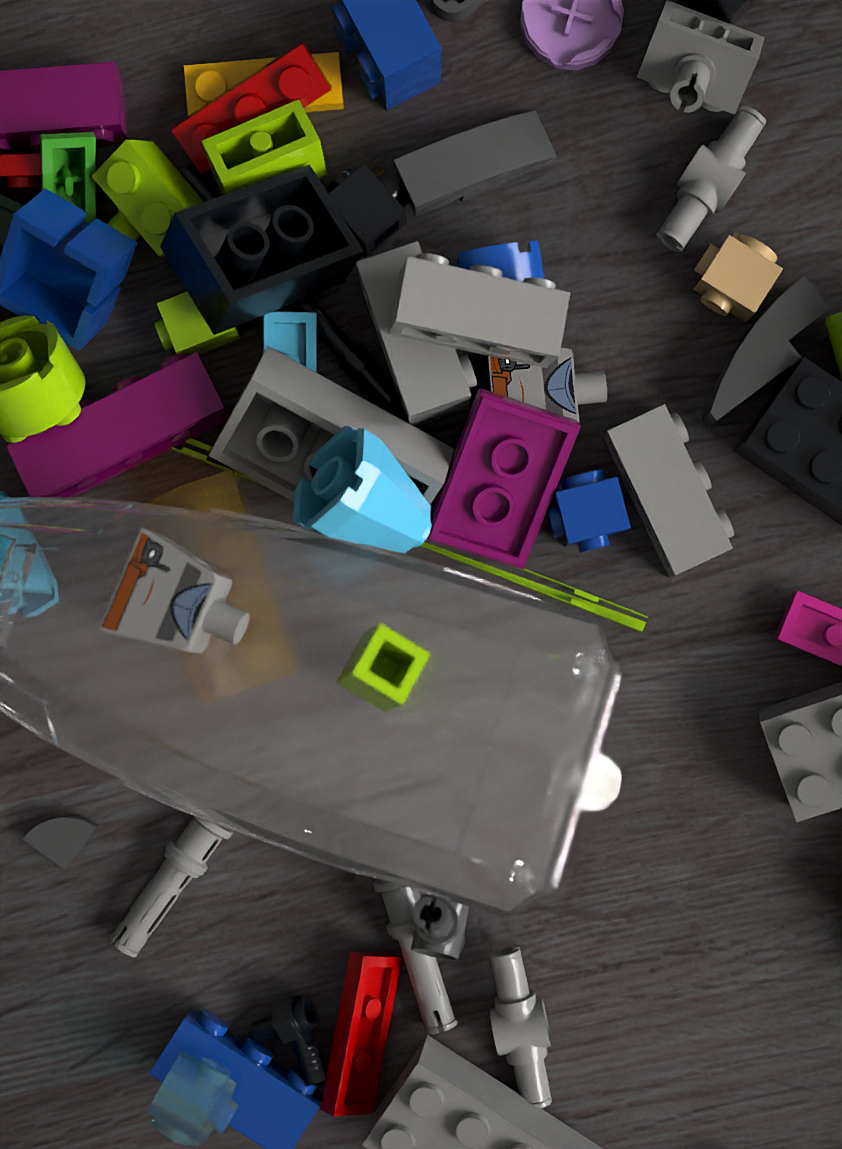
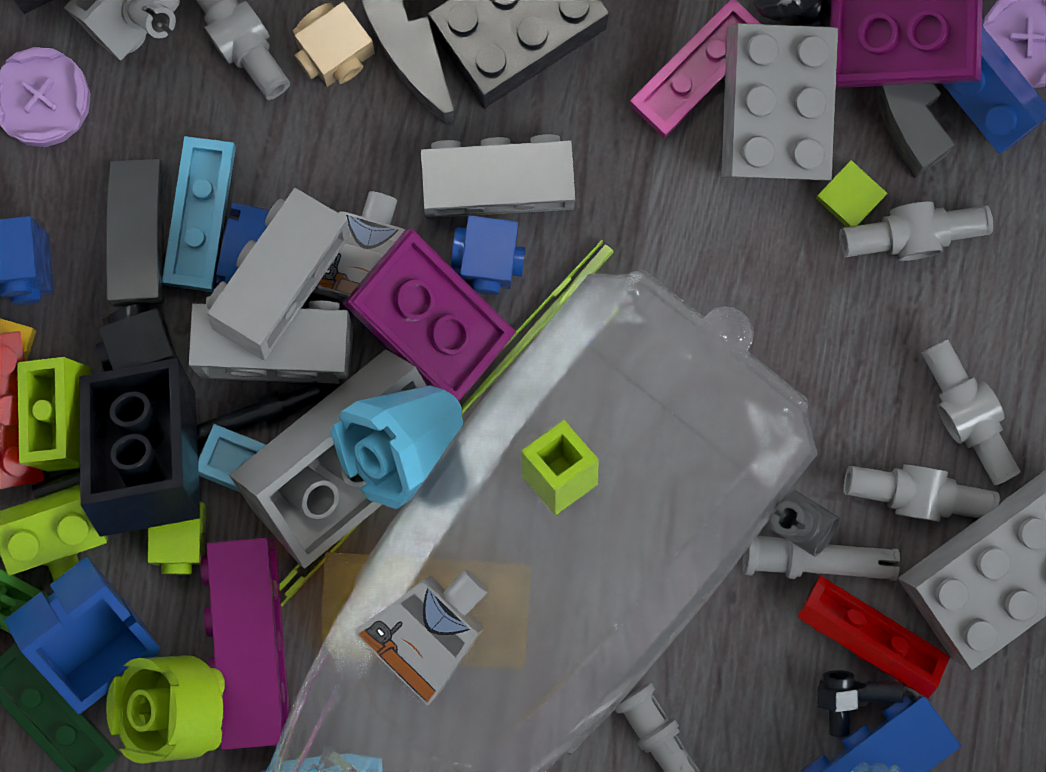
camera: 75 degrees left, 5 degrees down
none -> medium azure plate [162,136,236,292]
none -> lime tile [816,160,888,227]
none -> light grey pin [839,201,993,261]
none -> light grey pin [921,339,1021,485]

